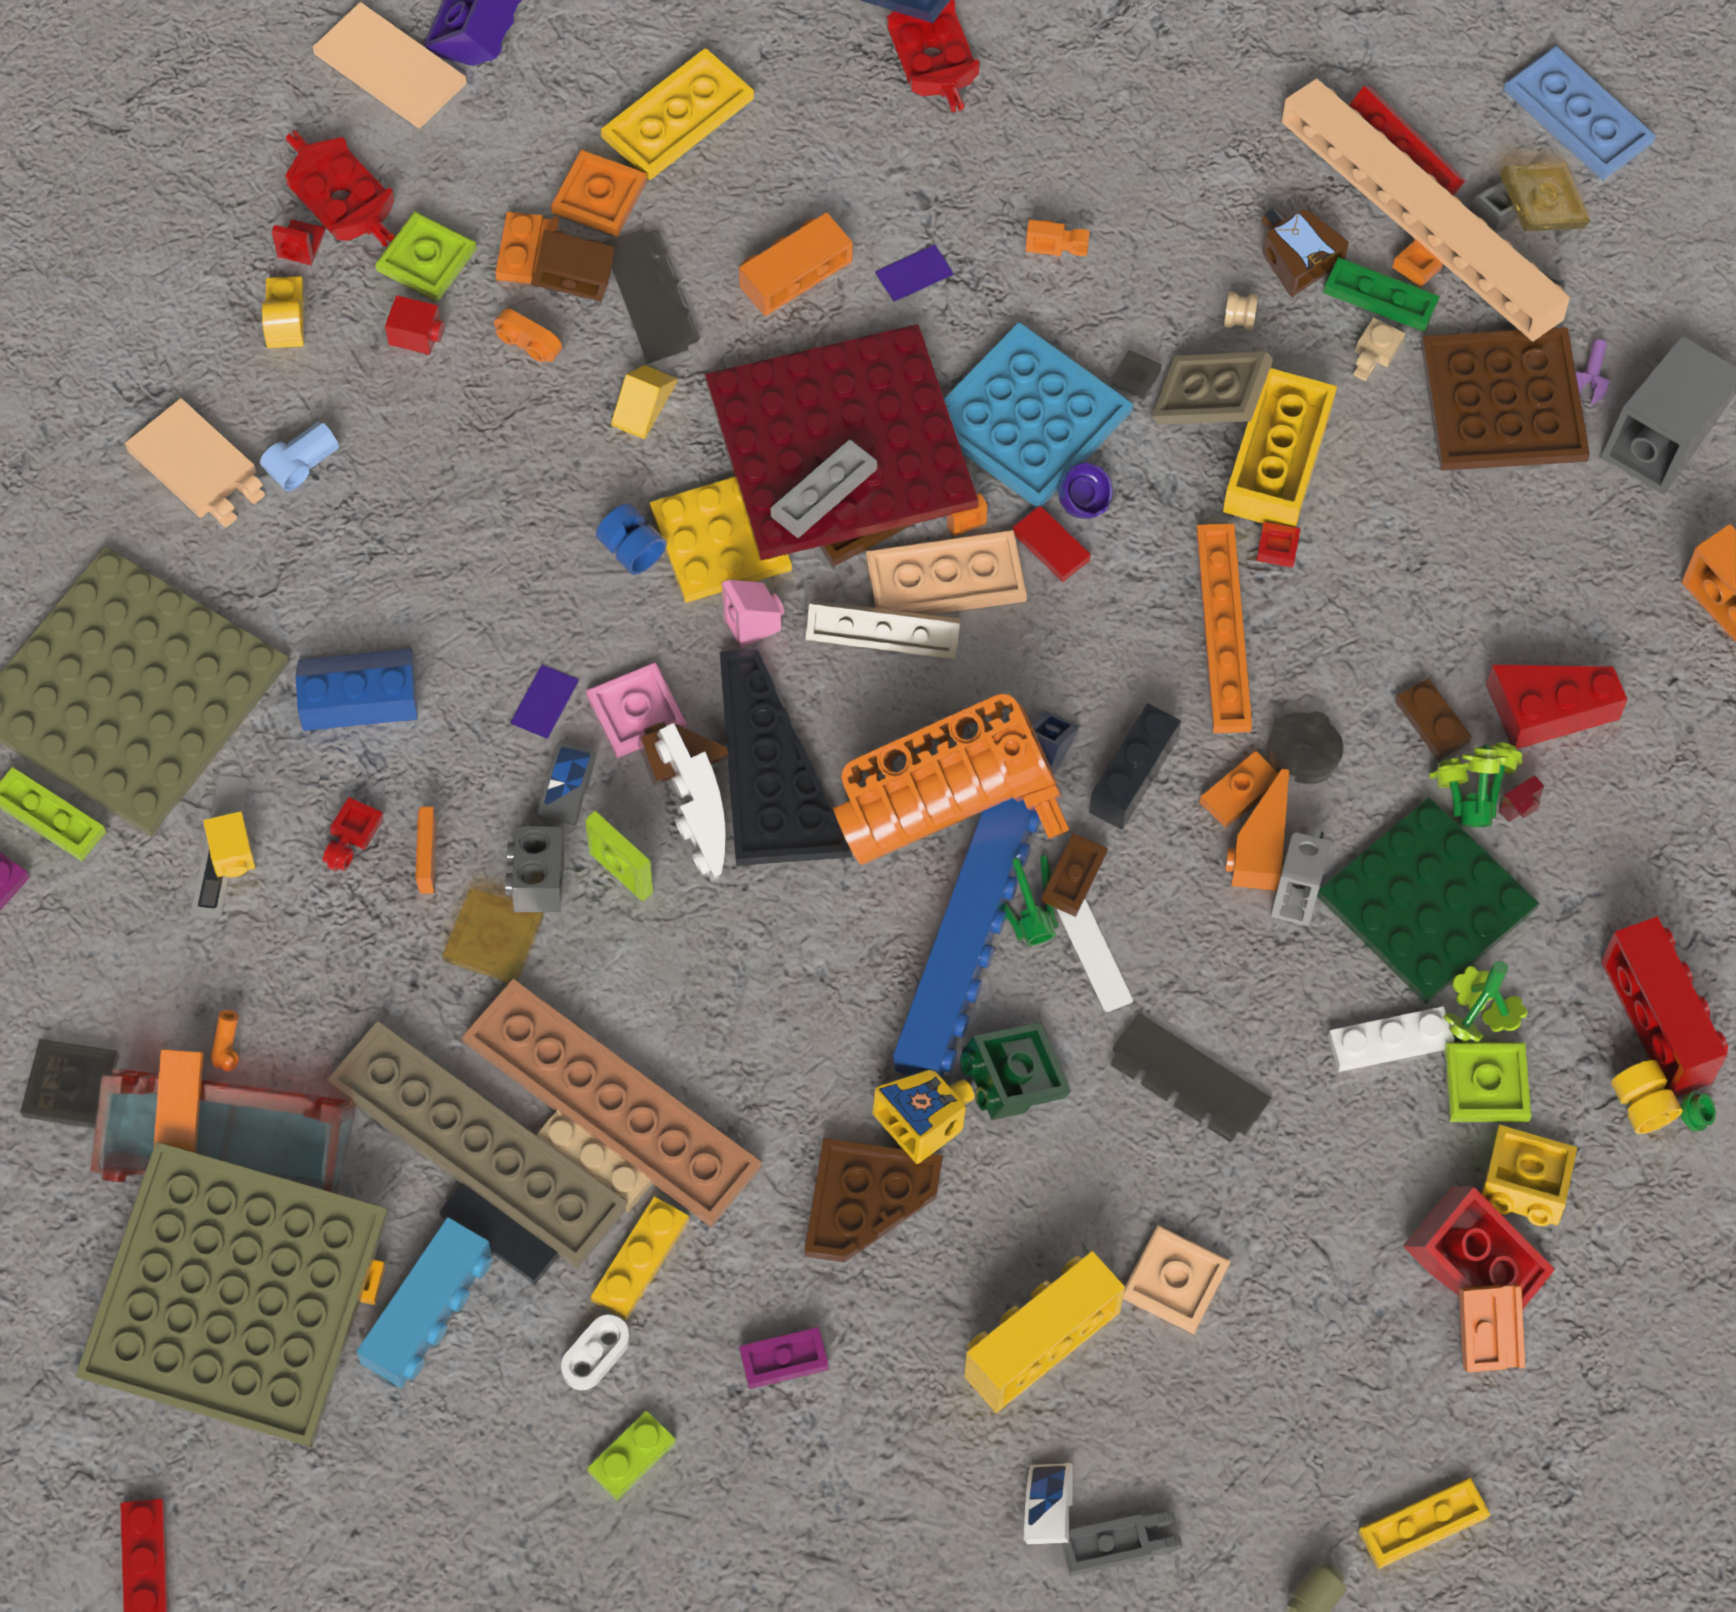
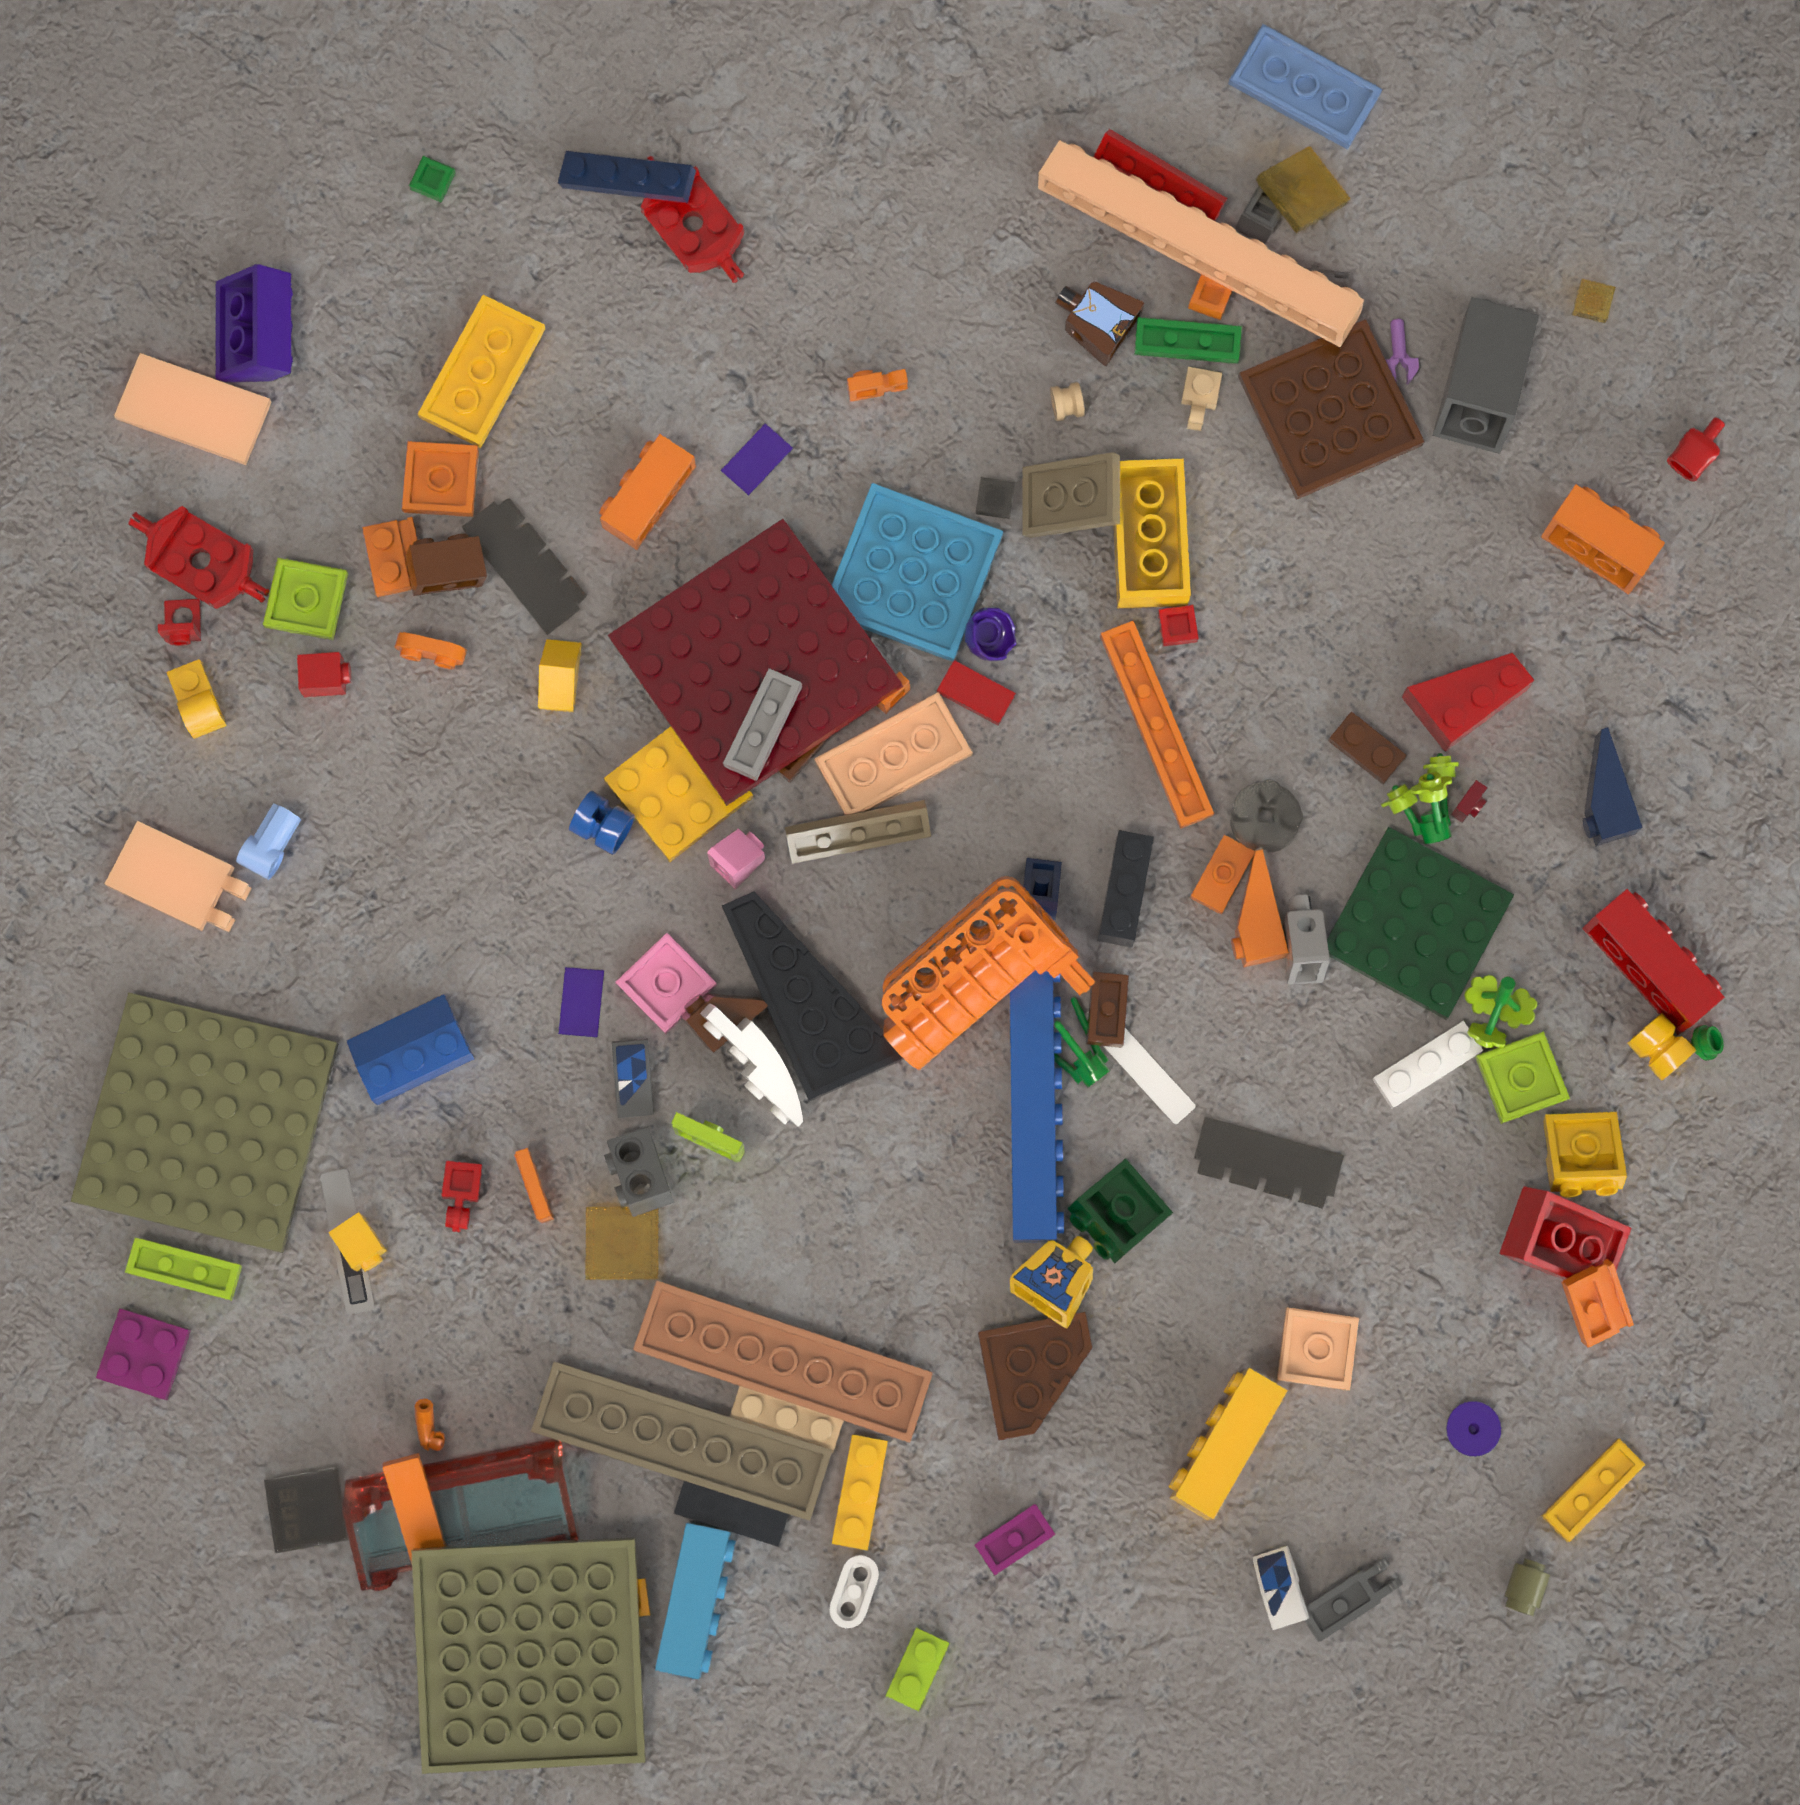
camera: 20 degrees left, 15 degrees up
none -> dark purple piece [1446,1401,1501,1457]
none -> dark blue slope [1582,727,1643,846]

